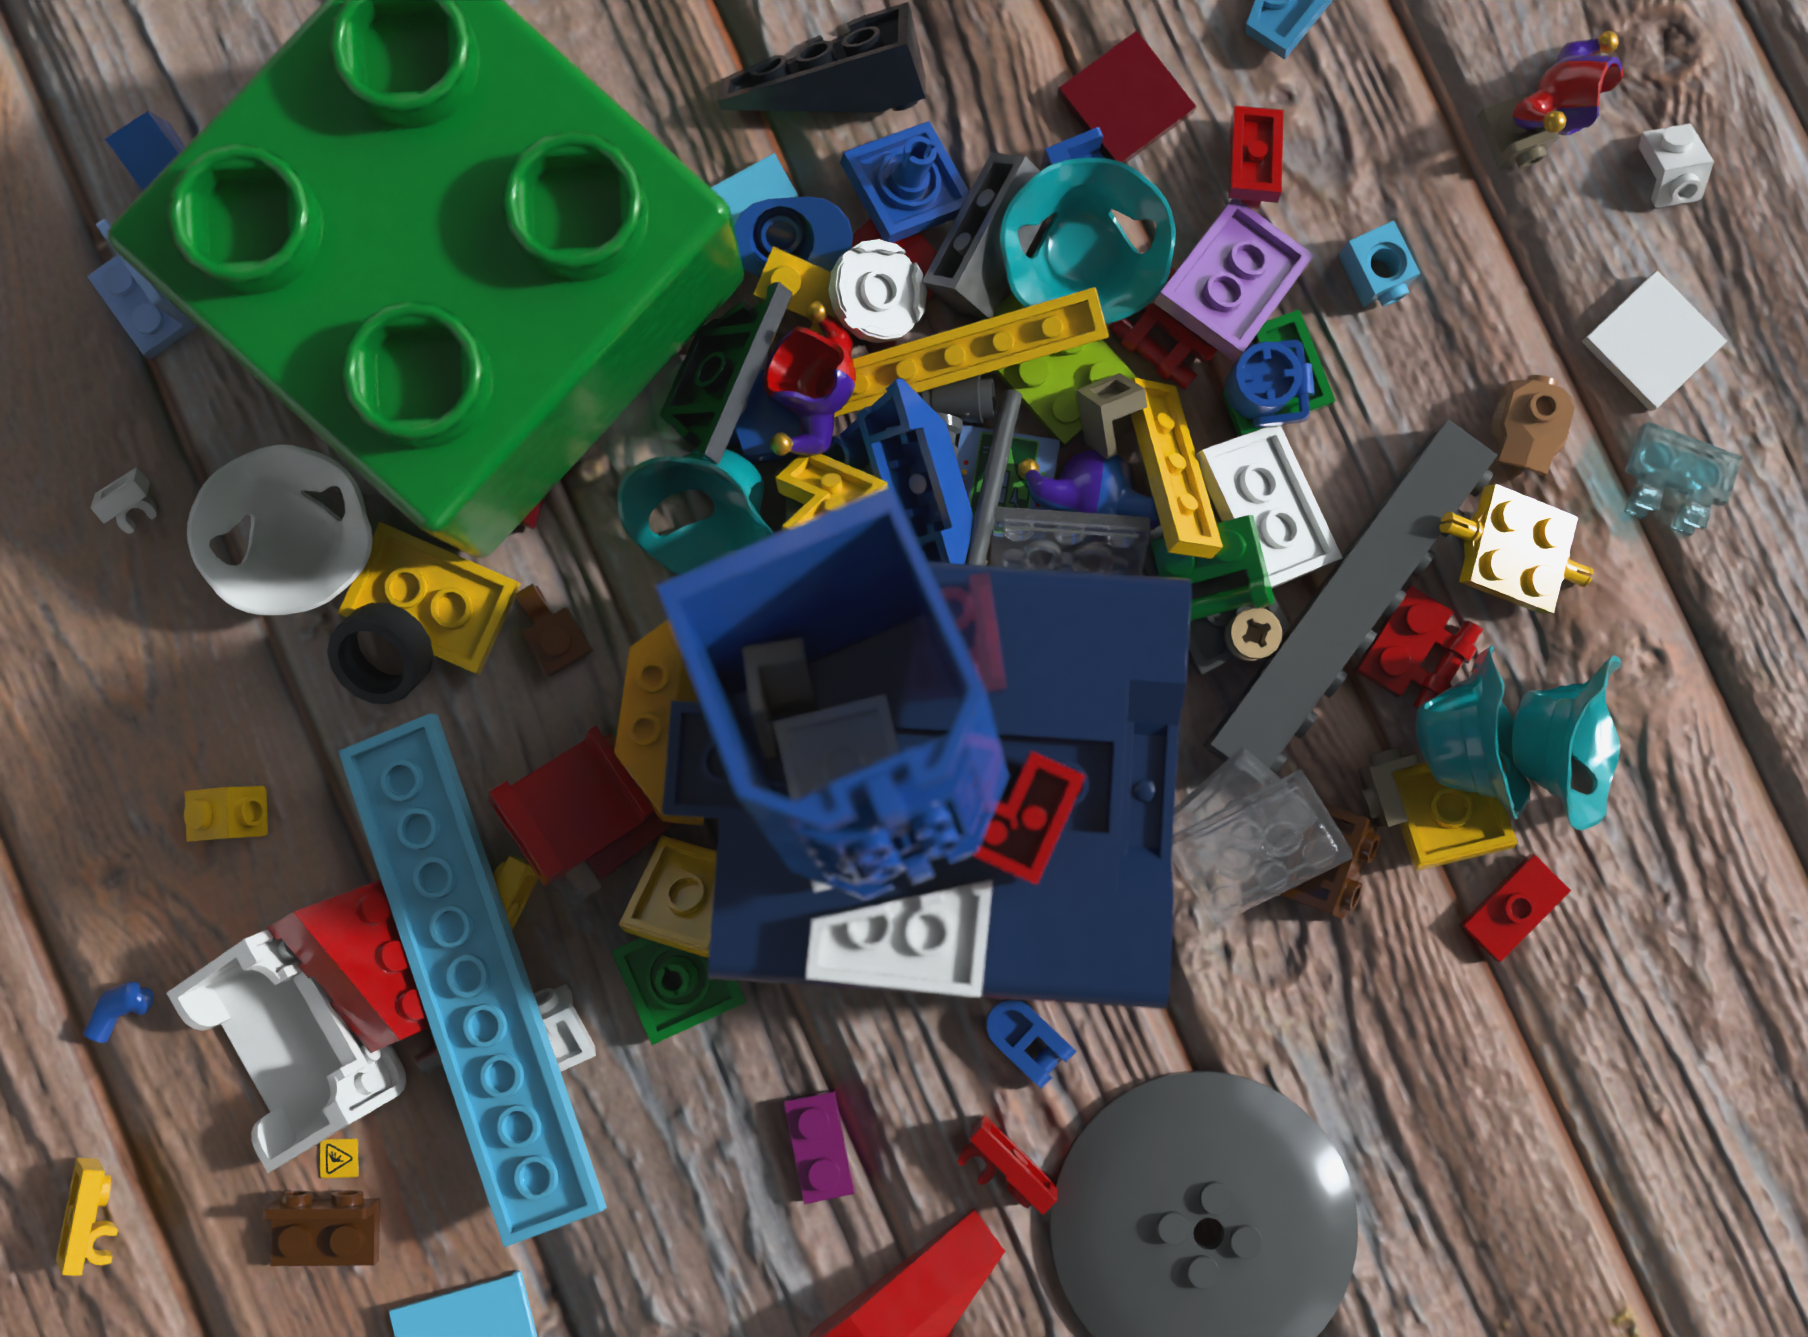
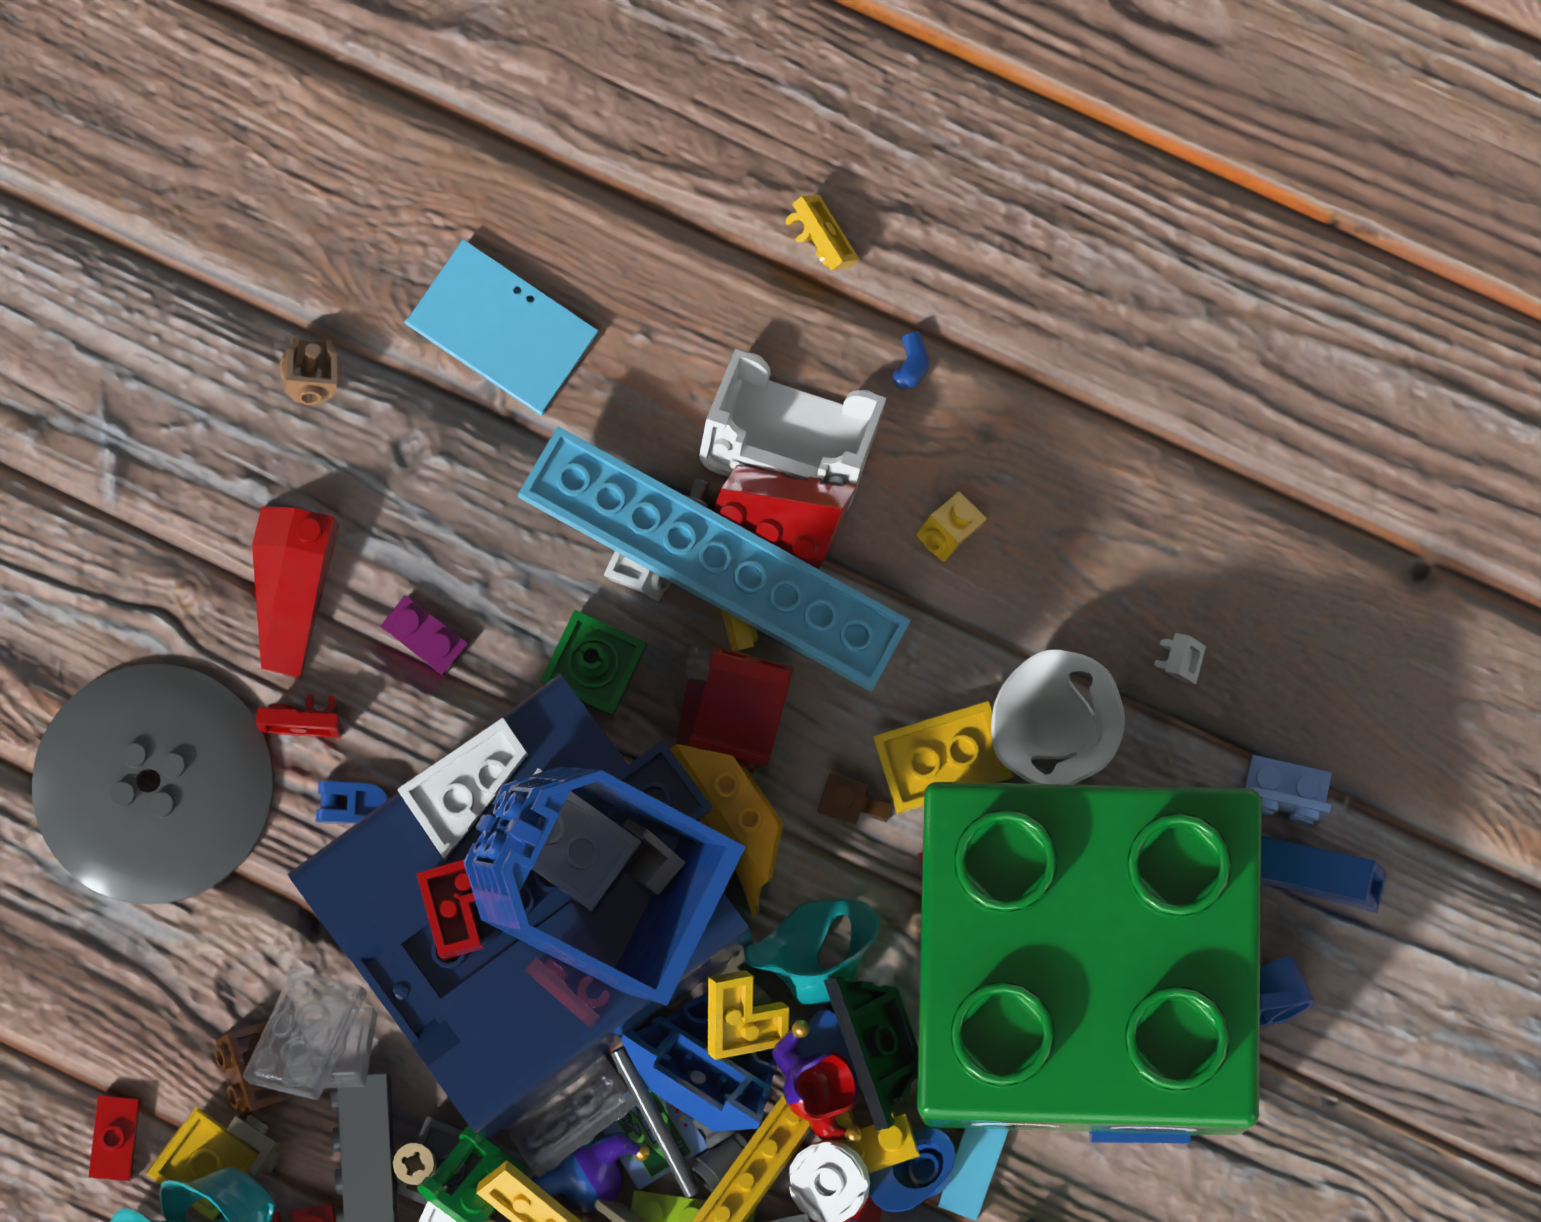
camera: 145 degrees right, 5 degrees down
reddish brown bracket [263,1190,380,1266] -> none
yellow sticker [320,1138,359,1178] -> none
black tyre [327,603,434,704] -> none
yellow plate [619,835,717,959] -> none

